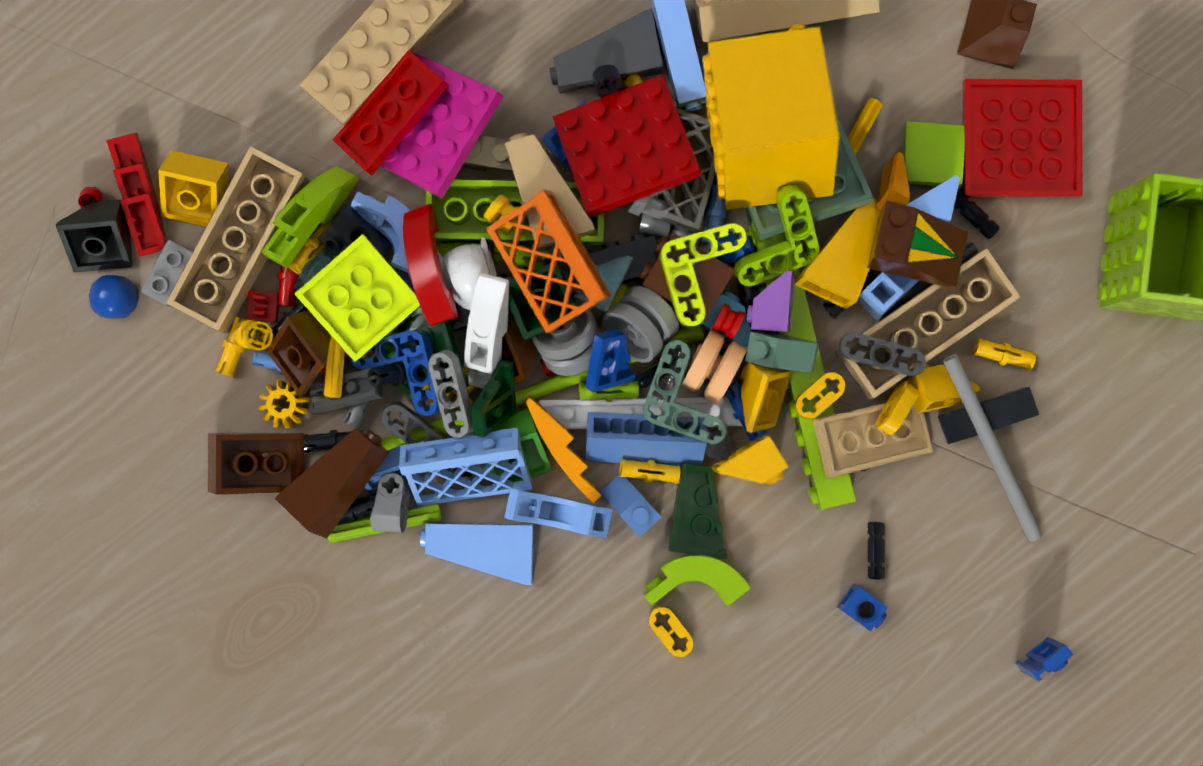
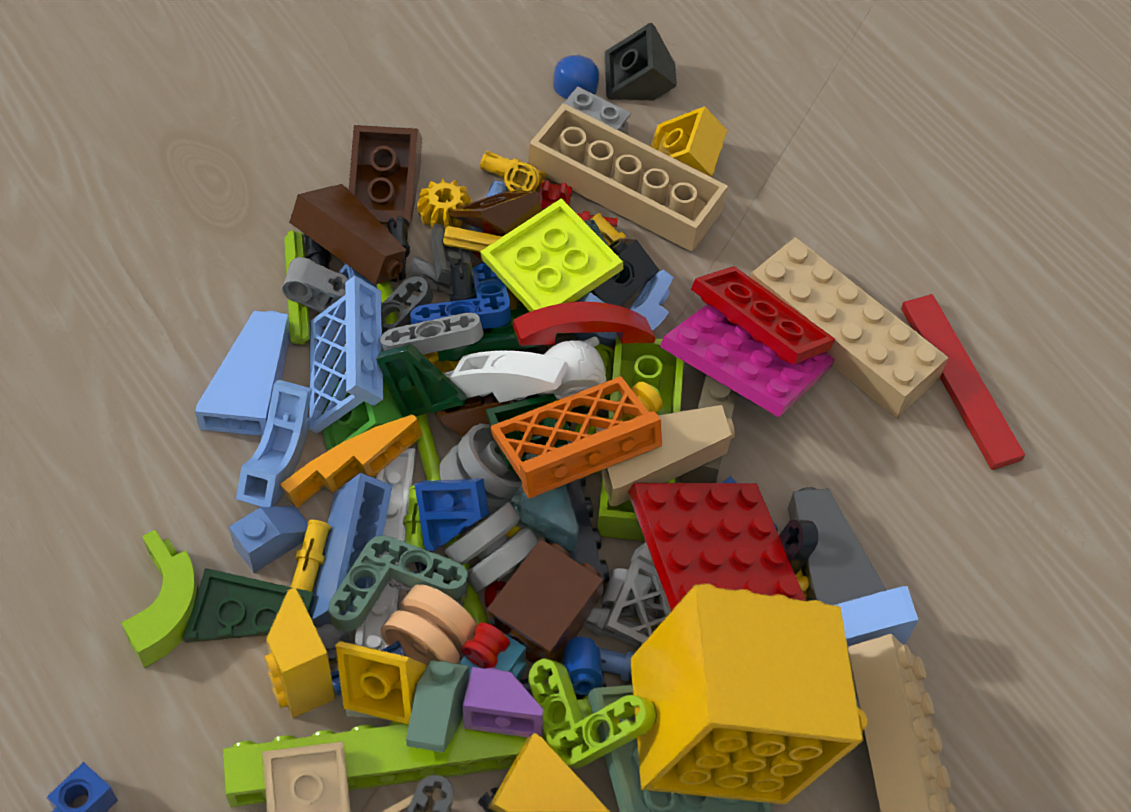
camera: 85 degrees right, 30 degrees down
red hinge [78,187,104,208] -> none
red slope [106,132,167,257] -> none
lime slope [261,166,360,269] -> none
yellow beam [649,606,693,657] -> none
neon yellow beam [660,223,747,327] -> none
yellow beam [794,372,845,419] -> none

